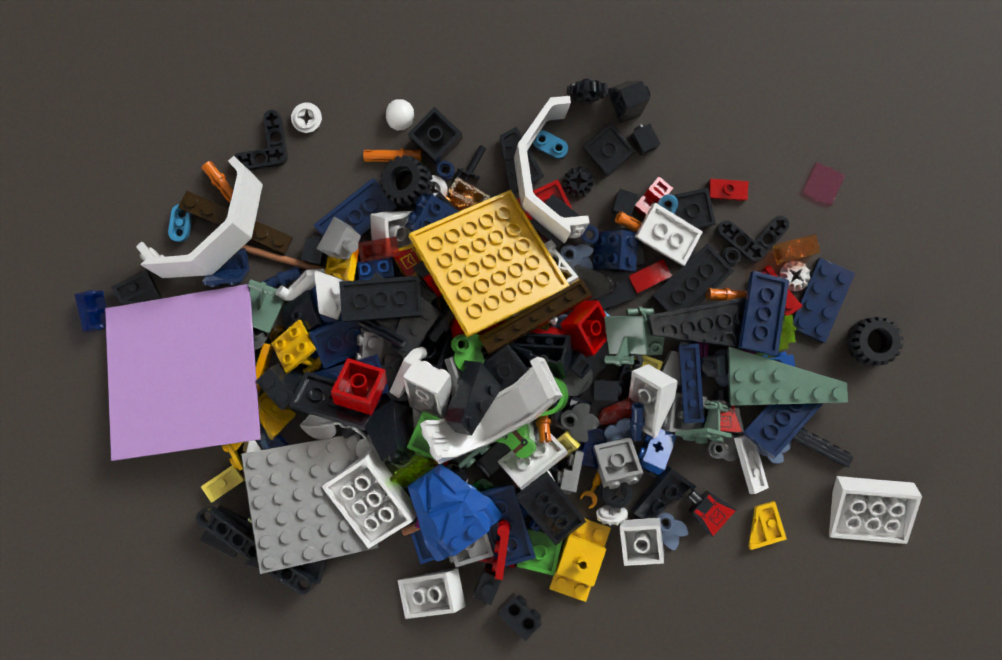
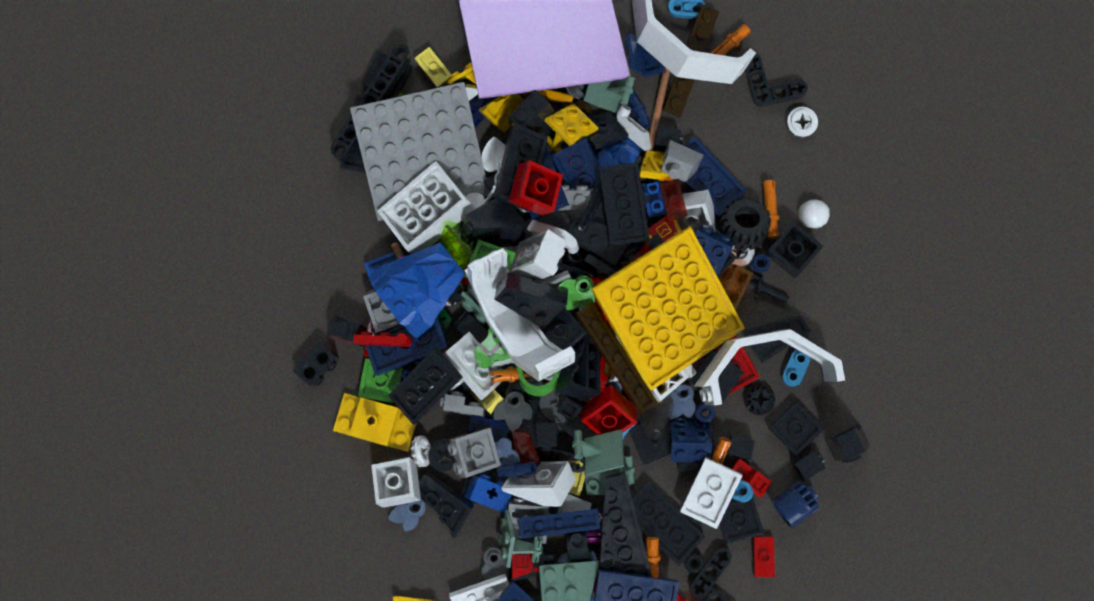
camera: 90 degrees right, 5 degrees down
white wing [314,270,344,320] -> none
white slope [397,568,466,619] -> none
black gear [567,78,608,104] -> none
light orange piece [580,471,601,508] -> none
red slope [629,259,672,293] -> none
torso [686,489,737,537] -> none
none -> dark blue gear [771,481,820,529]

